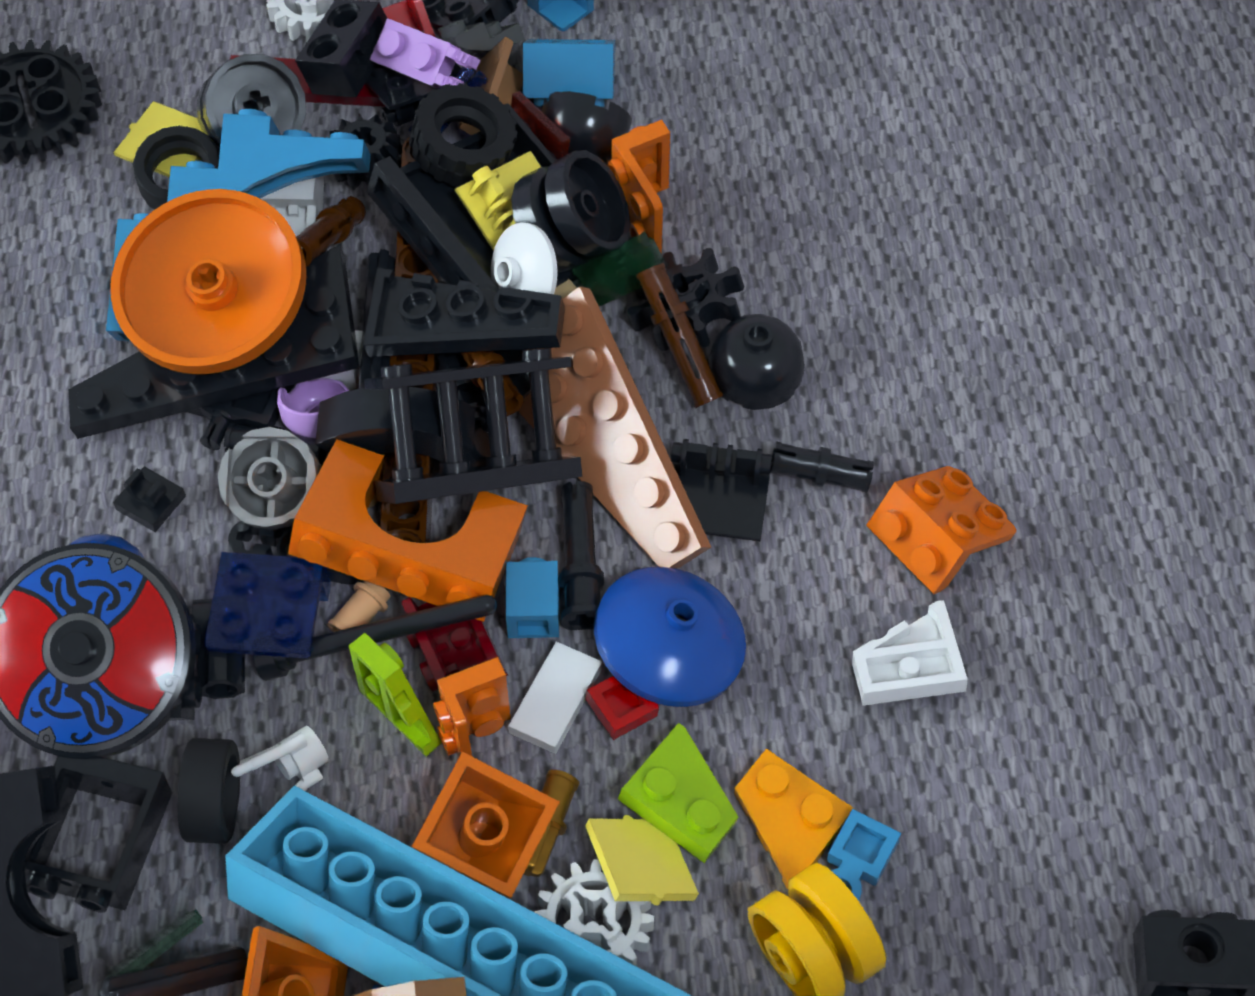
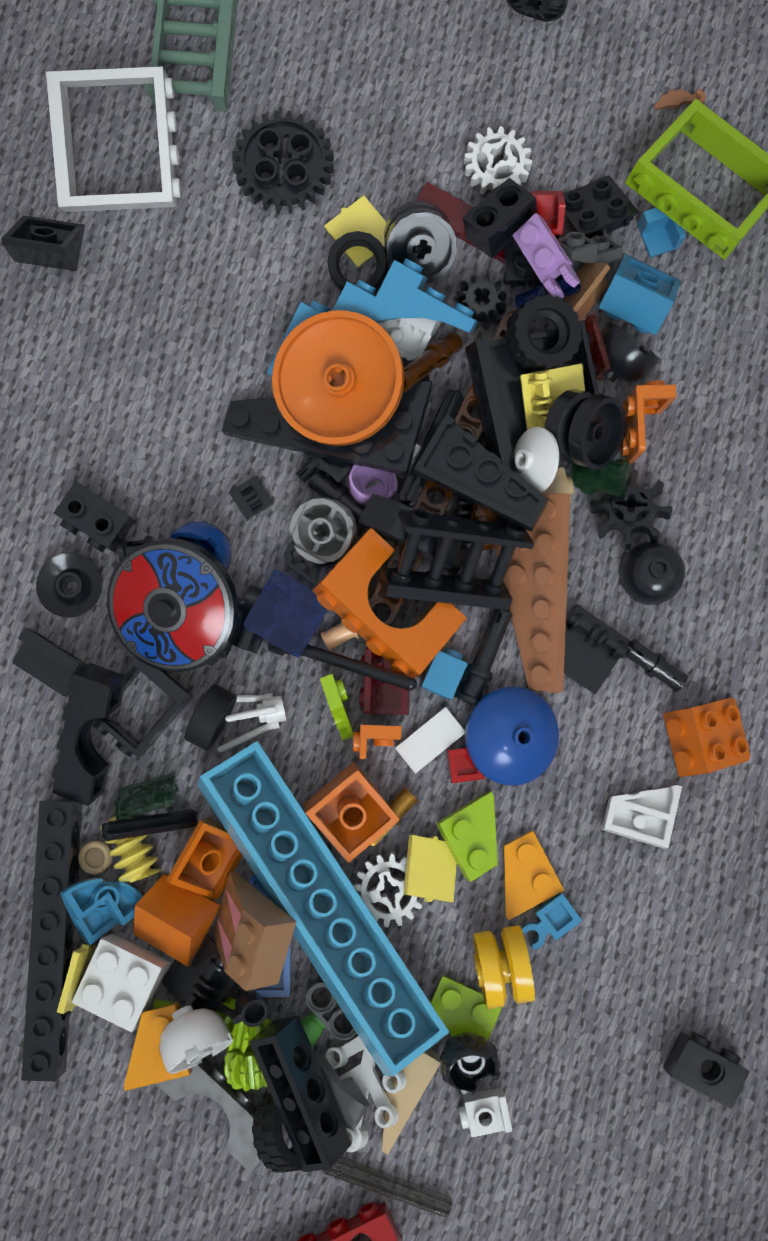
camera: 20 degrees right, 25 degrees up
reddish brown pin [636,263,724,408] -> none

